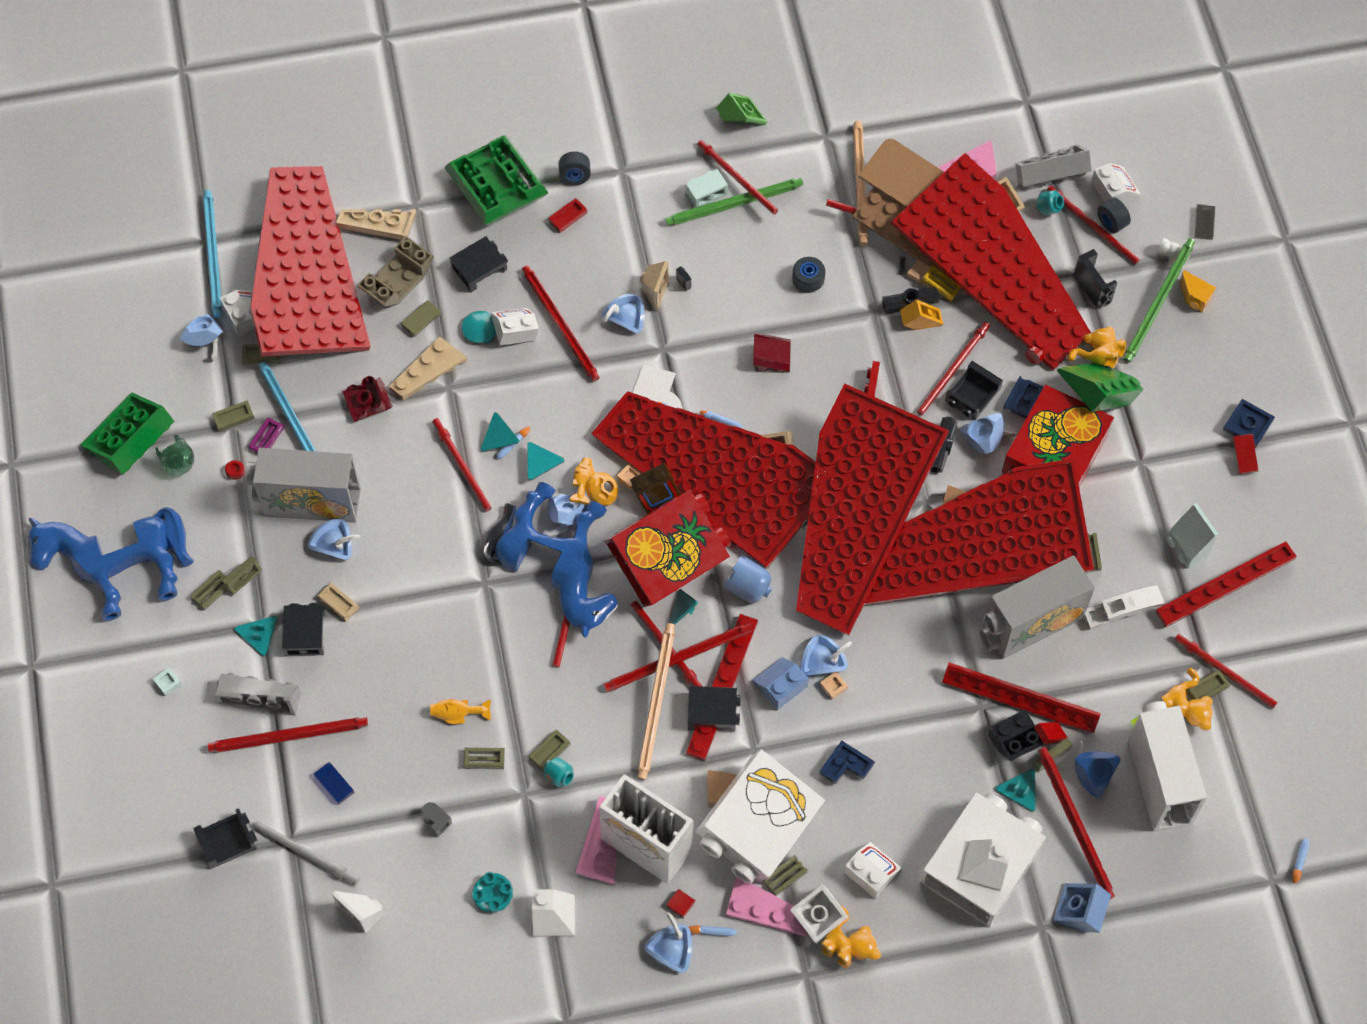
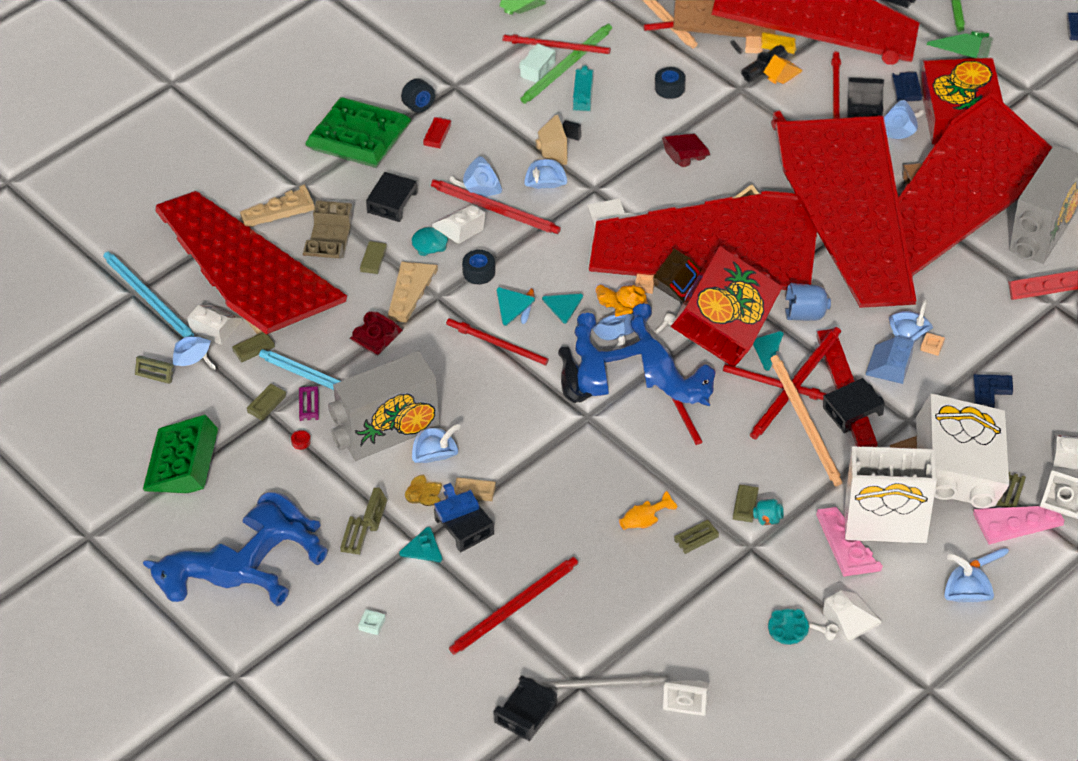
camera: 30 degrees left, 15 degrees down
clear green hair [155,435,195,476] -> none
light grey wedge [215,673,301,715] -> none
clear blue tile [314,761,355,805] -> none
dark grey leg [422,802,452,837] -> none
red tile [667,889,696,918] -> none
light orange animal [1068,326,1126,369] -> none
none -> olive tile [135,355,174,384]
none -> clear yellow plate [405,475,442,506]
none -> blue plate [434,483,479,523]
none -> light blue hat [450,156,502,197]
none -> black wheel [462,250,496,285]
none -> teal brick [573,66,593,111]
none -> white hand [654,313,676,334]
none -> white hand [809,623,839,640]

